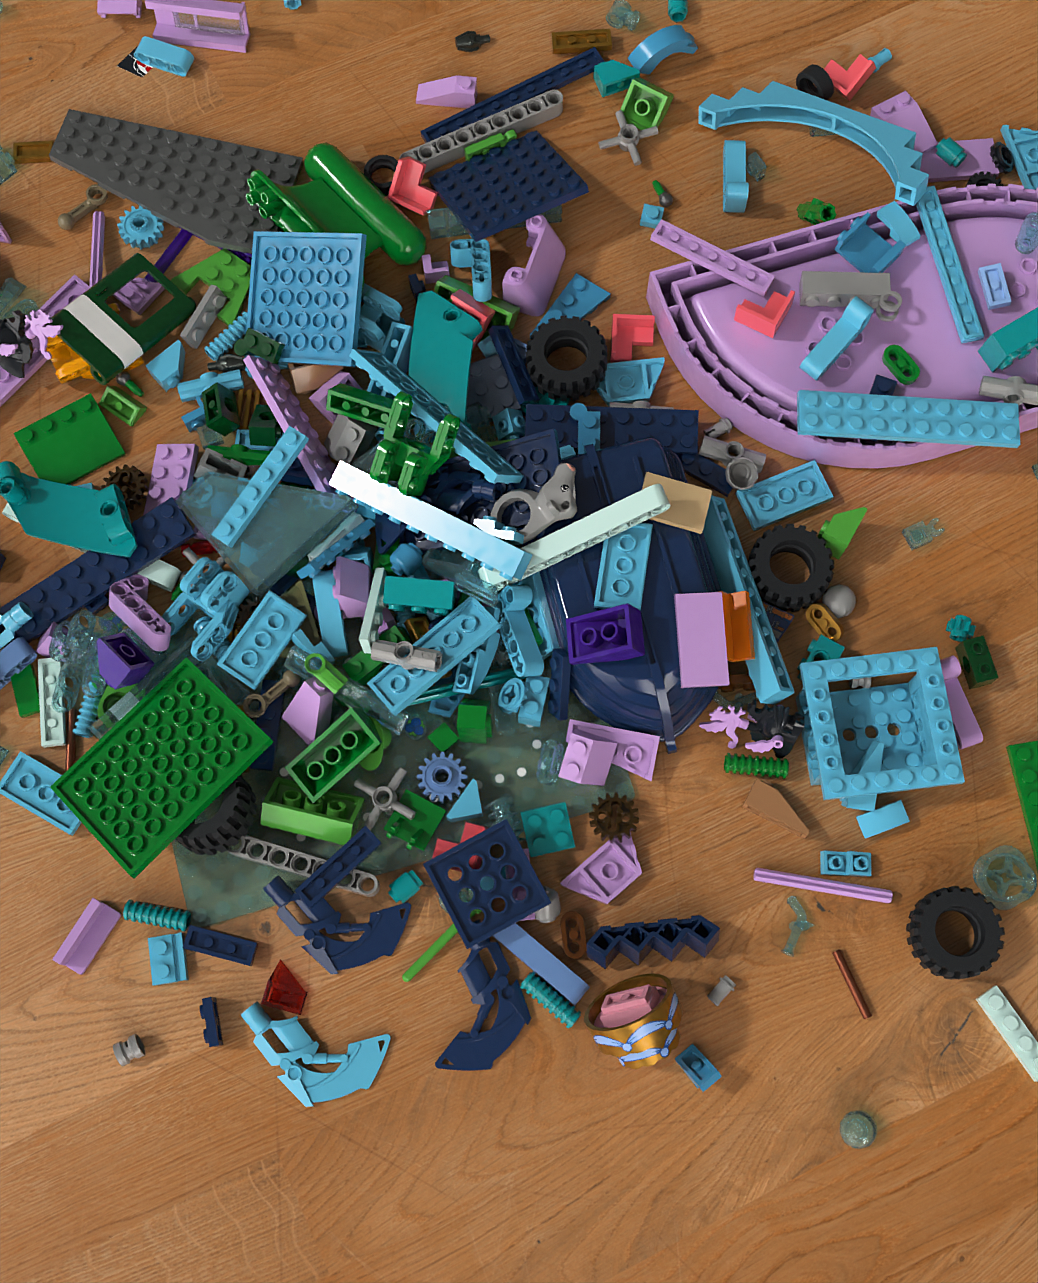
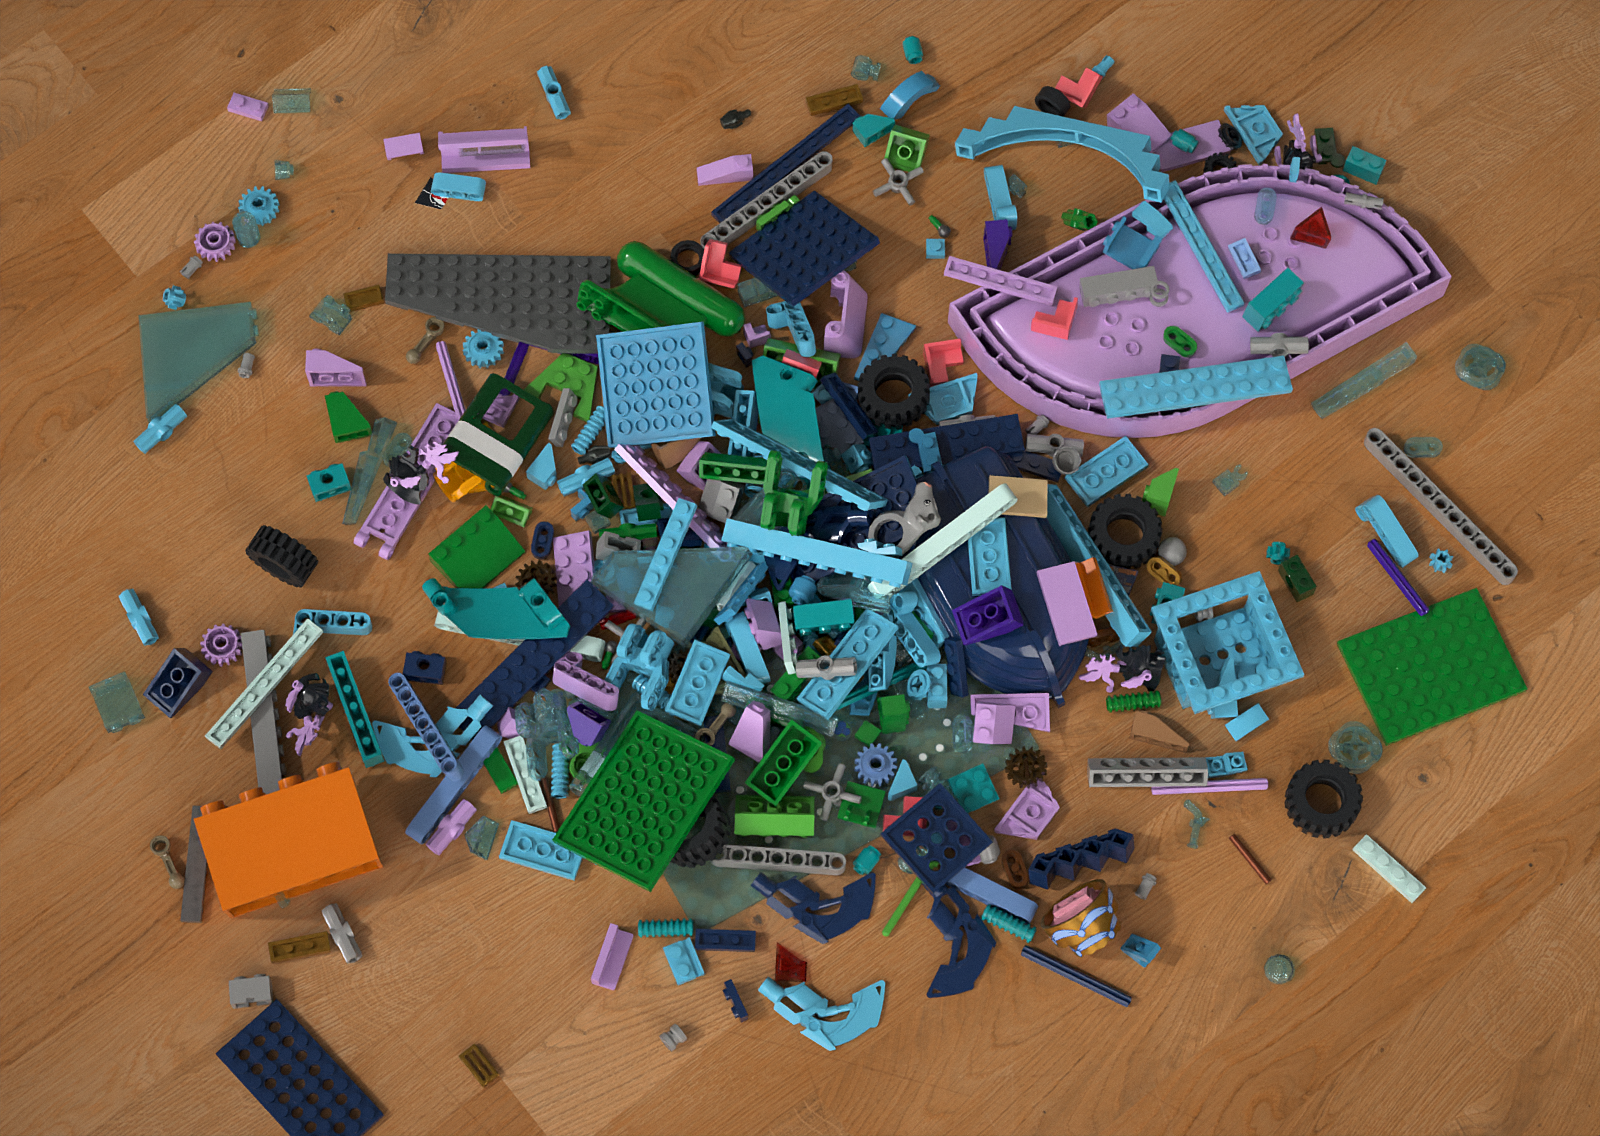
camera: 15 degrees left, 5 degrees down
dark green hinge [234,328,285,364] -> none
dark blue plate [294,825,382,909] -> none
bright green piece [305,653,349,694] -> none
medium azure beam [799,296,874,381] -> none
lavender beam [940,655,983,749] -> none
none -> dark blue plate [531,521,554,560]
none -> dark purple slope [983,219,1012,270]
none -> dark blue axle [1021,945,1132,1007]
none -> light grey brick [1087,757,1208,787]

